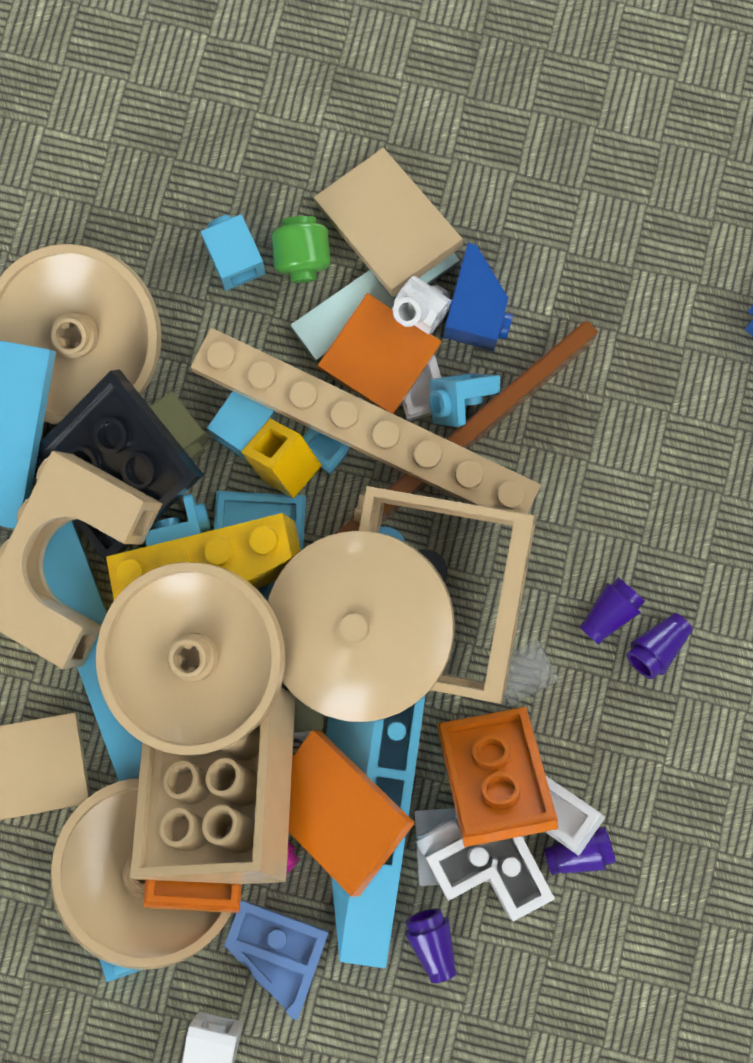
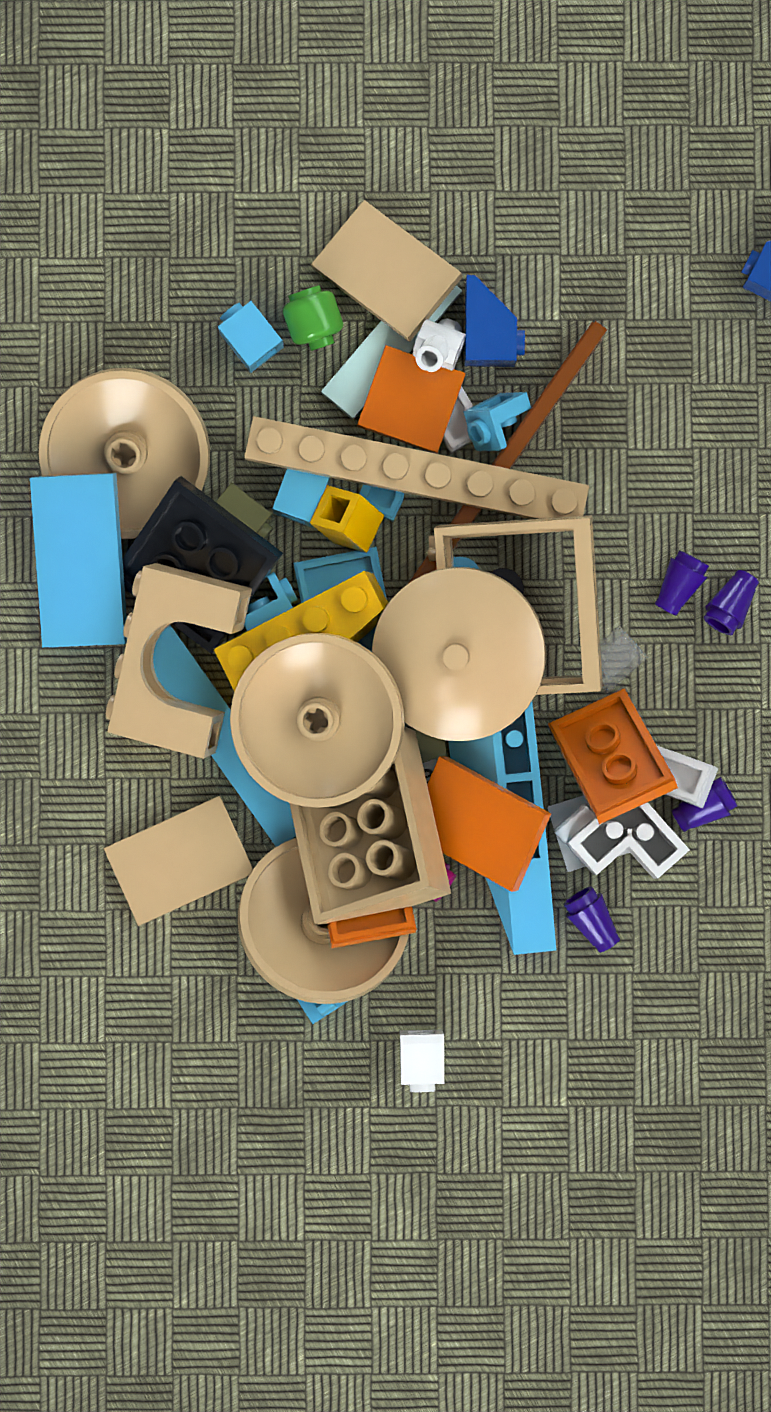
camera: 15 degrees left, 5 degrees up
medium blue wing [224,899,329,1020] -> none

